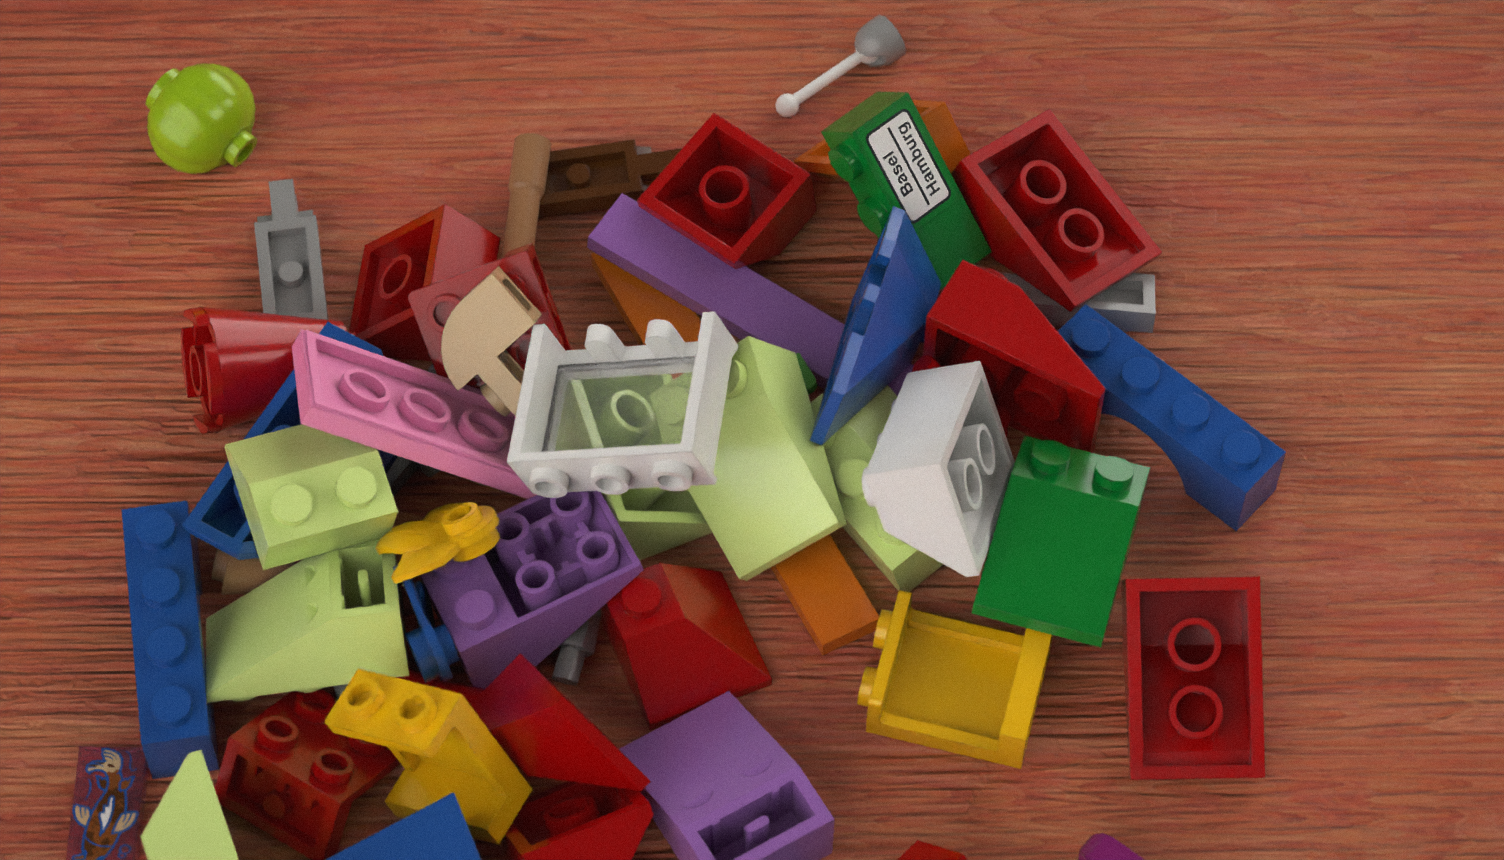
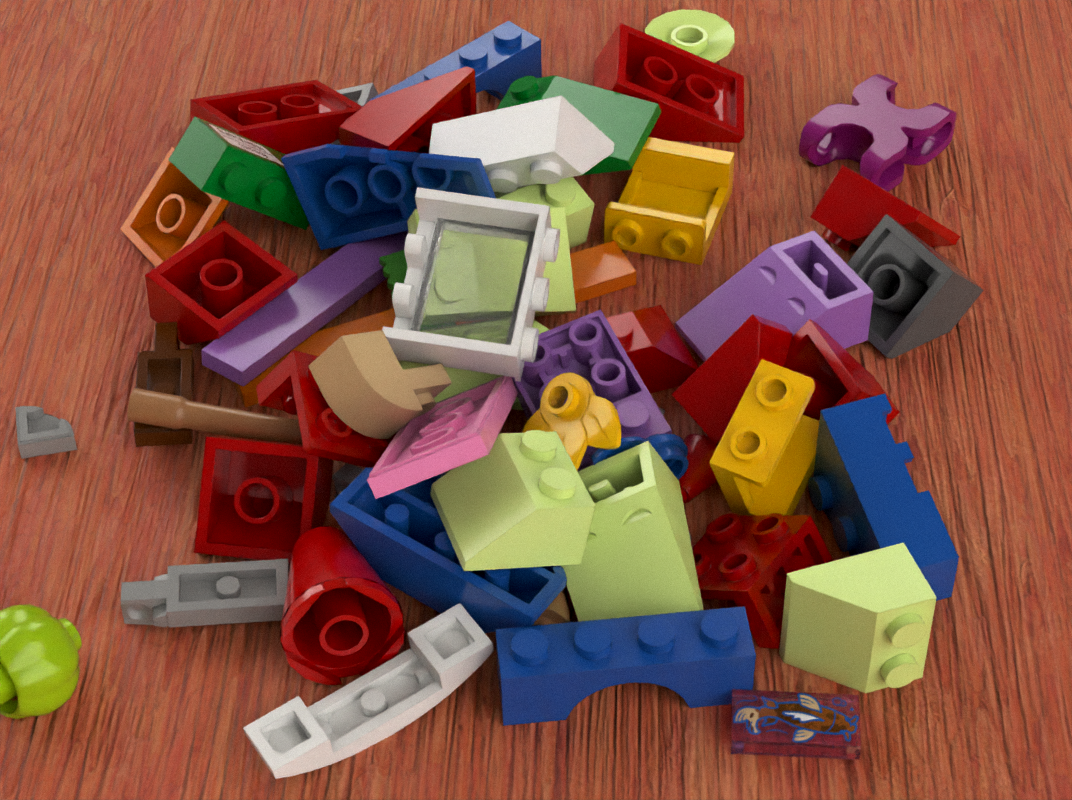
camera: 85 degrees left, 15 degrees down
hinge [775,15,906,117] -> none
none -> light grey tile [15,406,77,459]
none -> white slope [243,603,494,779]
none -> yellowish green dish [645,9,735,63]

